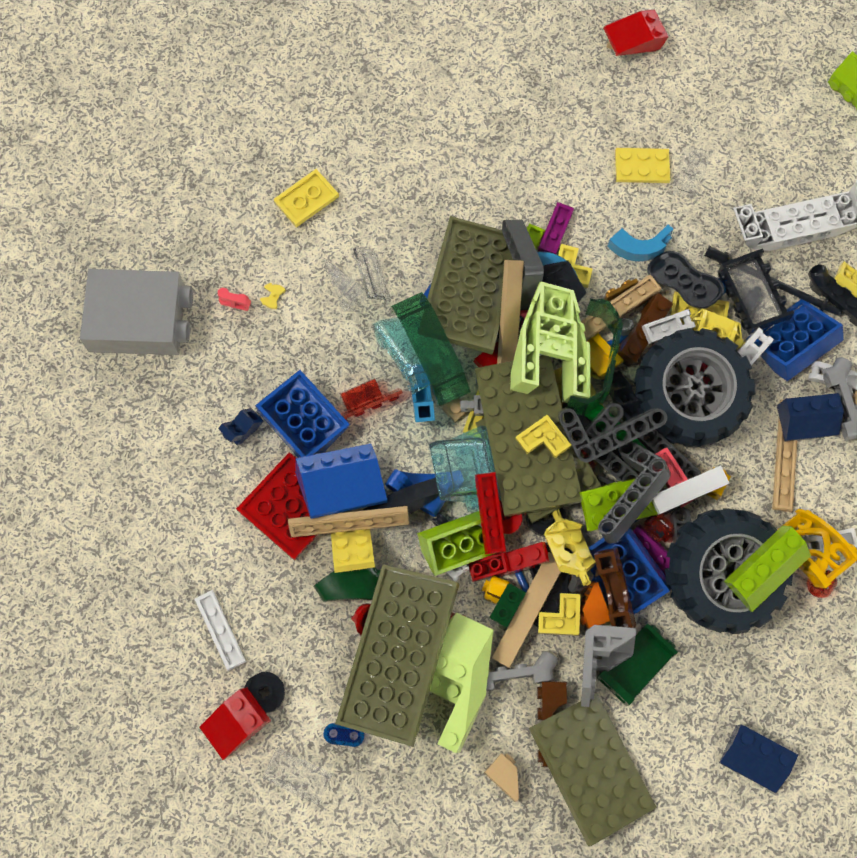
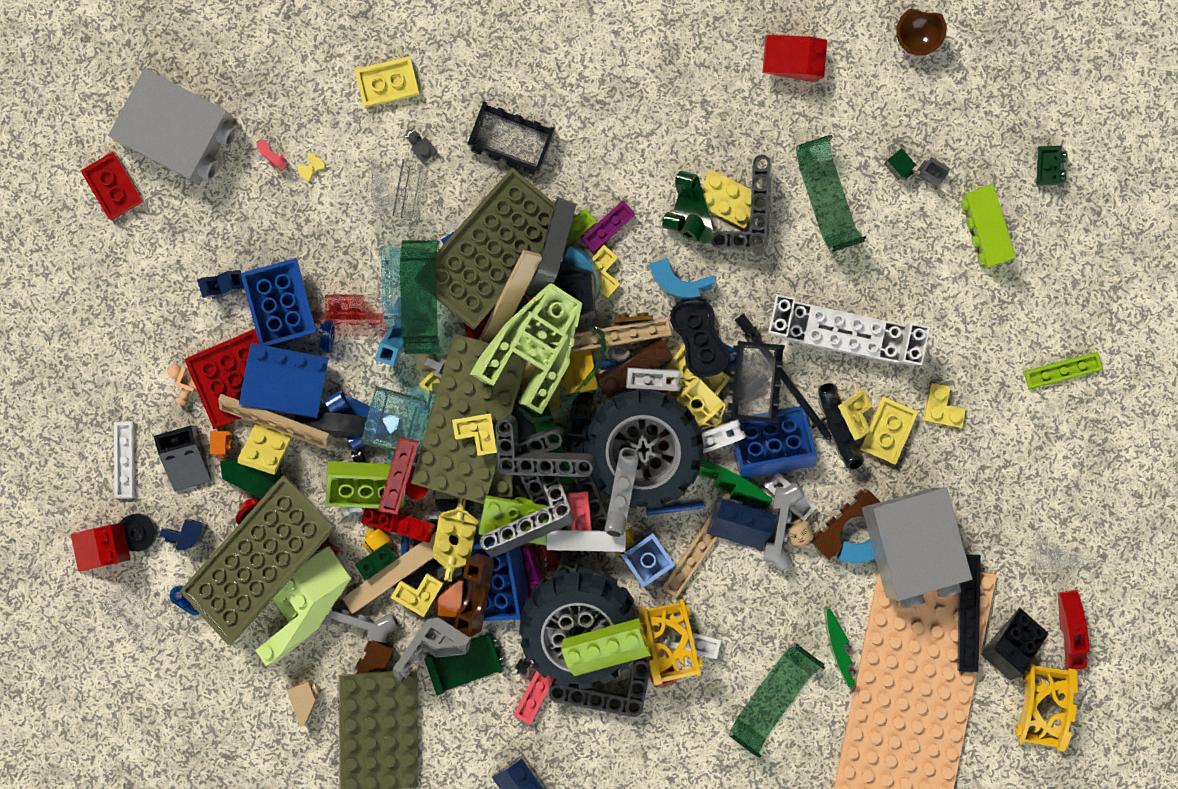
camera: 30 degrees right, 15 degrees up
none -> red plate [80,151,144,221]
none -> black slope [153,425,212,492]
none -> dark blue brick [159,519,208,550]
none -> light nougat piece [168,364,198,406]
none -> orange brick [210,431,234,458]
none -> clear blue plate [319,319,335,354]
none -> dark grey plate [404,128,438,164]
none -> clear window [467,101,556,175]
none -> coral plate [513,671,554,725]
none -> black plate [515,658,532,676]
none -> dark grey beam [549,659,650,717]
none -> light grey plate [604,447,639,537]
none -> light blue brick [621,532,675,588]
none -> blue bar [646,501,704,516]
none -> dark green panel [662,170,716,244]
none -> green slope [698,460,772,509]
none -> dark grey beam [711,154,772,251]
none -> clear green windscreen [796,135,867,253]
none -> dark green brick [884,148,916,181]
none -> dark grey window [918,157,951,189]

